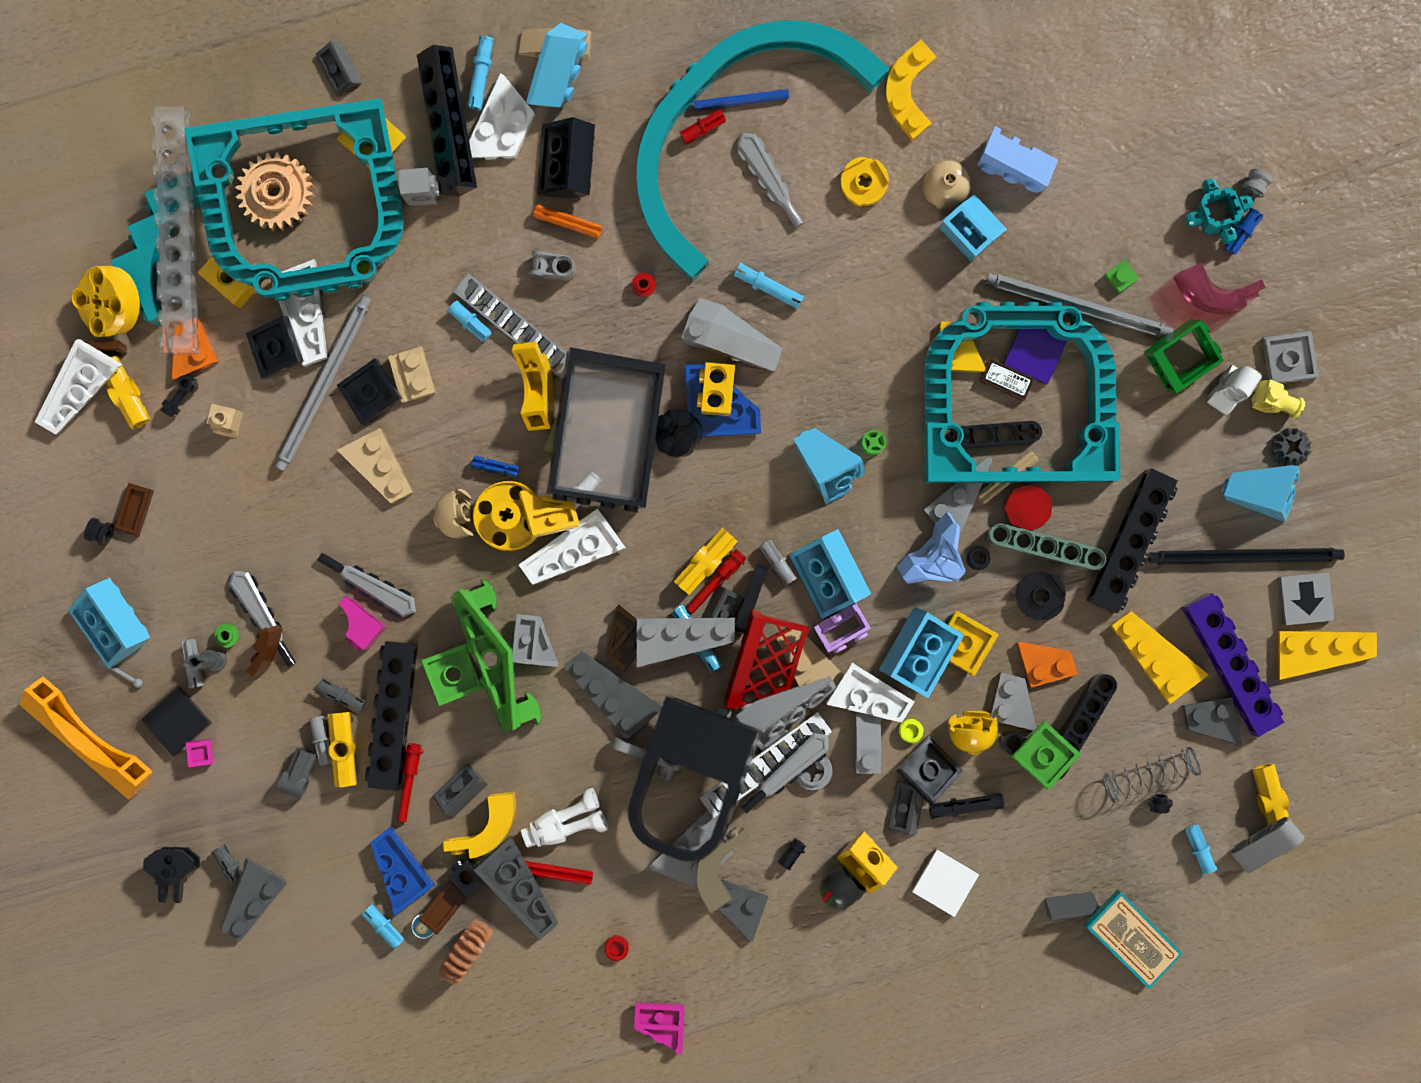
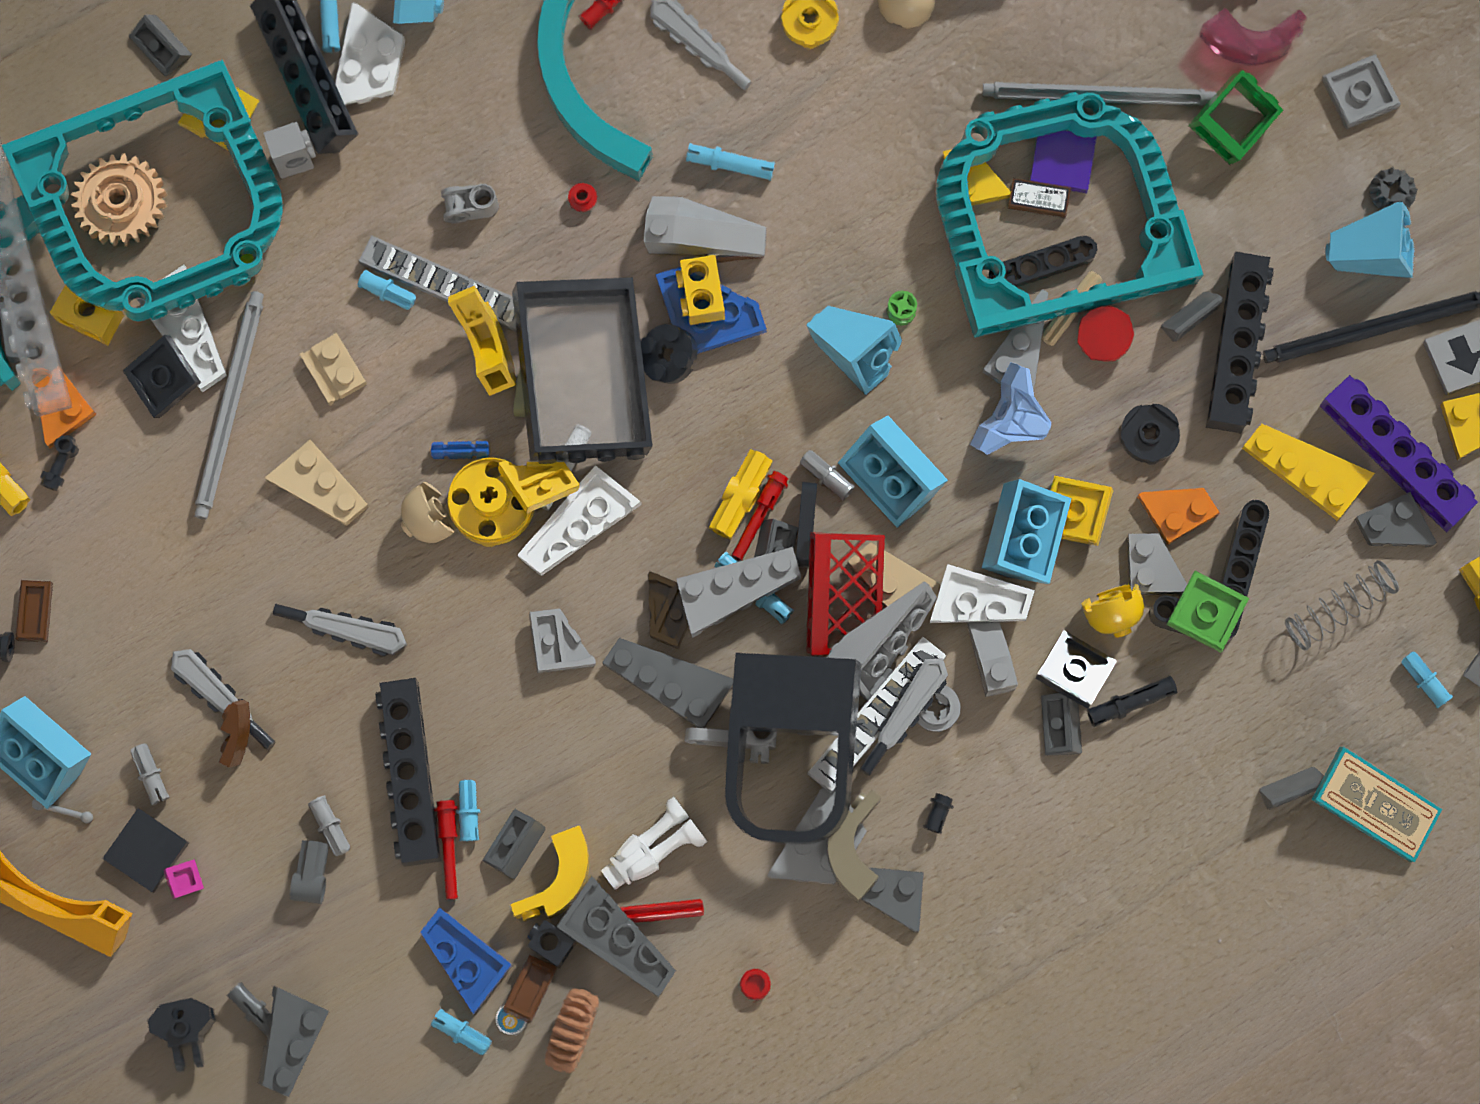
camera: 15 degrees left, 10 degrees down
dark grey pin [186,650,227,672] -> none
tan window [207,404,243,439] -> none
bright green plate [214,624,239,648] -> none
dark grey pin [316,678,366,715] -> none
yellow piece [328,712,357,787] -> none
black tile [337,358,403,425] -> none
dark pink arch [339,597,387,651] -> none
bright green piece [421,579,541,733] -> none
orange axle [533,205,603,239] -> none
black slope [537,117,595,198] -> none
dark pink wing [634,1002,685,1054] -> none
lavender window [813,603,871,654] -> none
pearl dark grey helmet [820,865,867,910] -> none
yellow brick [837,832,898,894] -> none
neon yellow tile [898,719,923,743] -> none
white tile [912,849,979,917] -> none
medium azure slope [939,195,1007,262] -> none
black plate [966,546,990,570] -> none
sand green beam [986,524,1106,570] -> none
bright green plate [1104,259,1139,294] -> none
black plate [1148,794,1173,814] -> none
white piece [1206,365,1262,416] -> none
light yellow connector [1251,379,1305,419] -> none
none -> medium azure axle [456,780,481,841]
none -> dark grey slope [1161,292,1223,342]

